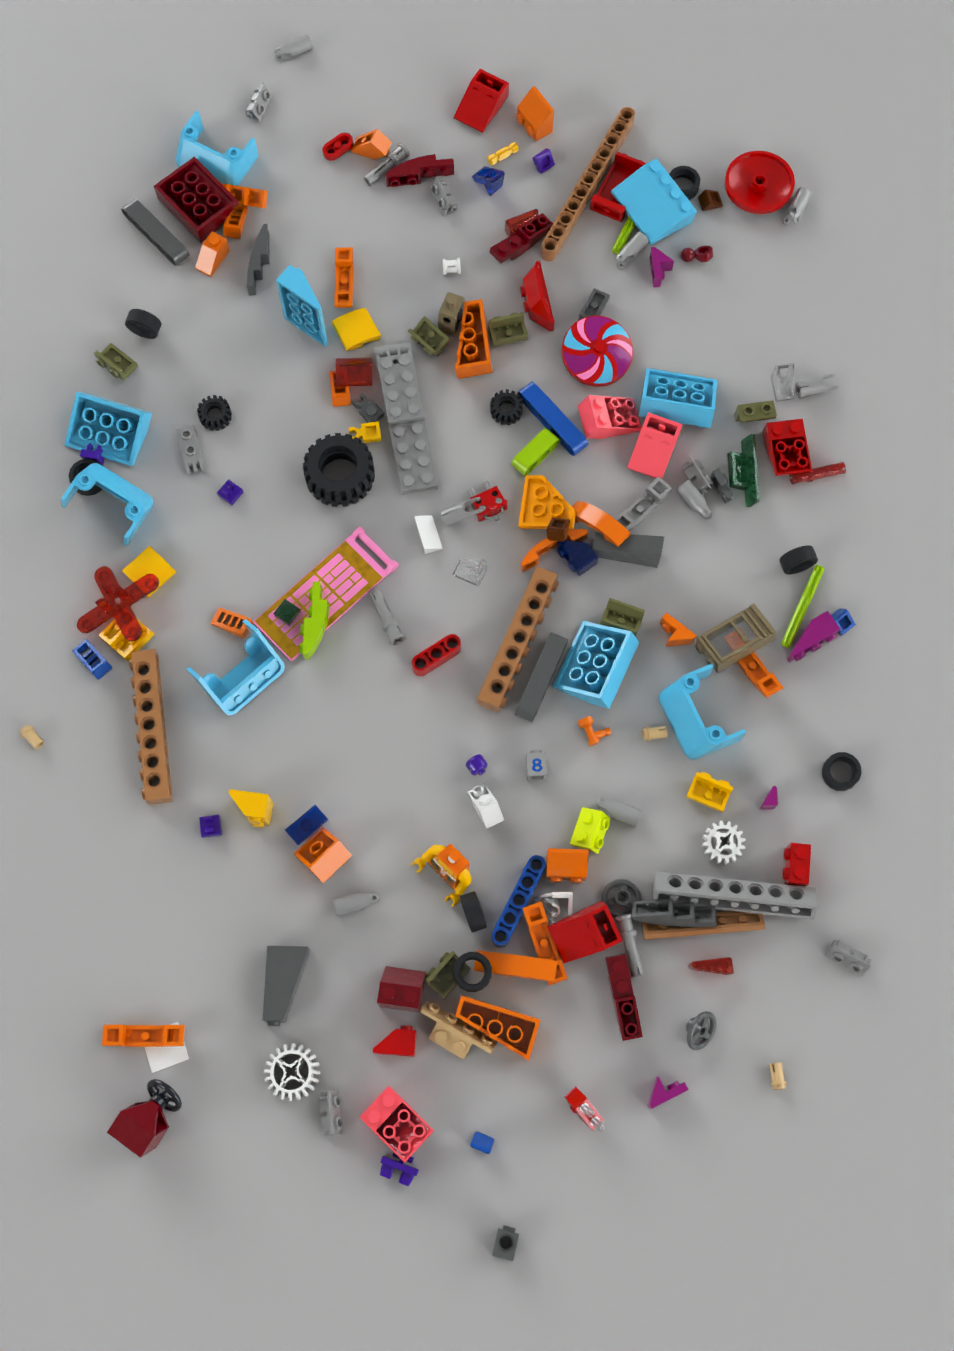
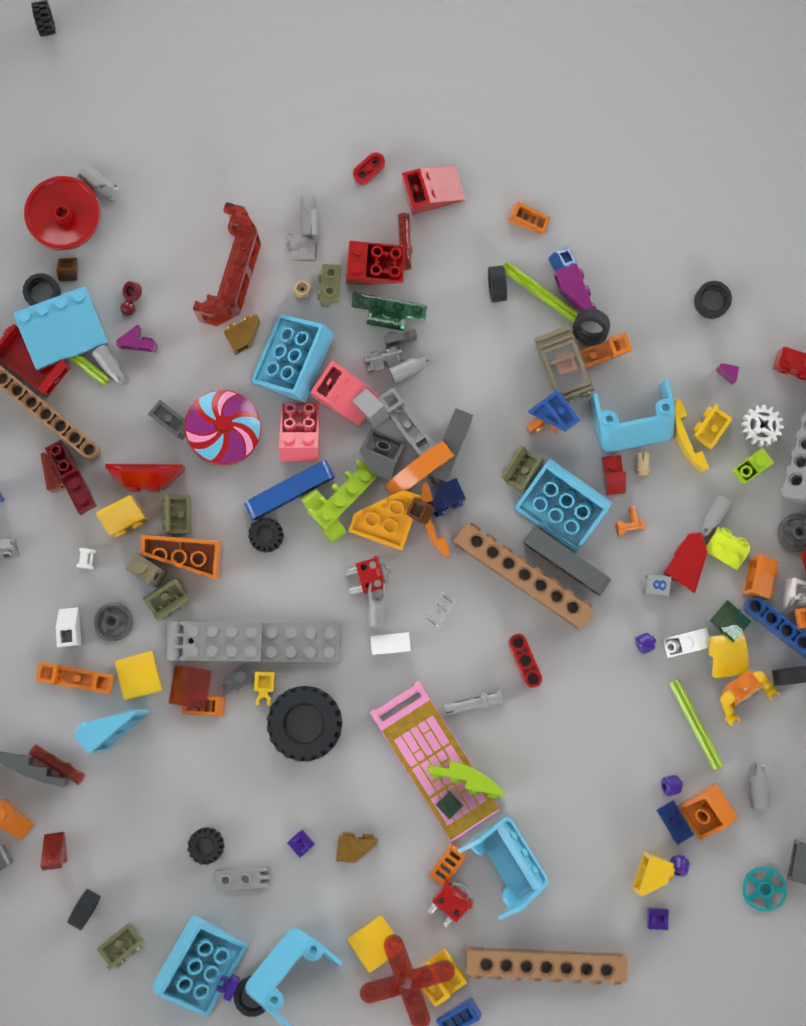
camera: 80 degrees left, 10 degrees up
none -> clear red pin [29,744,86,785]
none -> black tyre [31,0,56,37]
none -> clear red slope [40,832,68,871]
none -> white slope [56,607,82,648]
none -> dark grey piece [94,603,133,641]
none -> yellow slope [96,495,147,538]
none -> clear red windscreen [193,202,261,327]
none -> pearl gold slope [223,314,260,355]
none -> tan plate [293,280,312,298]
none -> lime hinge [307,460,377,530]
none -> pearl gold slope [336,832,378,863]
none -> light grey slope [352,388,390,429]
none -> red plate [353,152,385,185]
none -> dark grey slope [359,429,406,480]
none -> slope [402,165,466,215]
none -> red piece [427,879,473,928]
none -> orange slope [507,201,551,235]
none -> blue wing [528,389,581,432]
none -> black tyre [573,308,610,346]
none -> red slope [601,455,626,495]
none -> dark purple piece [661,775,683,796]
none -> red panel [663,532,708,593]
none -> lime axle [670,680,723,770]
none -> dark purple piece [670,854,690,877]
none -> yellow slope [674,398,709,472]
none -> yellow slope [708,632,749,678]
none -> clear green piece [709,600,751,643]
none -> lime slope [731,447,774,485]
none -> teal wheel [742,866,787,912]

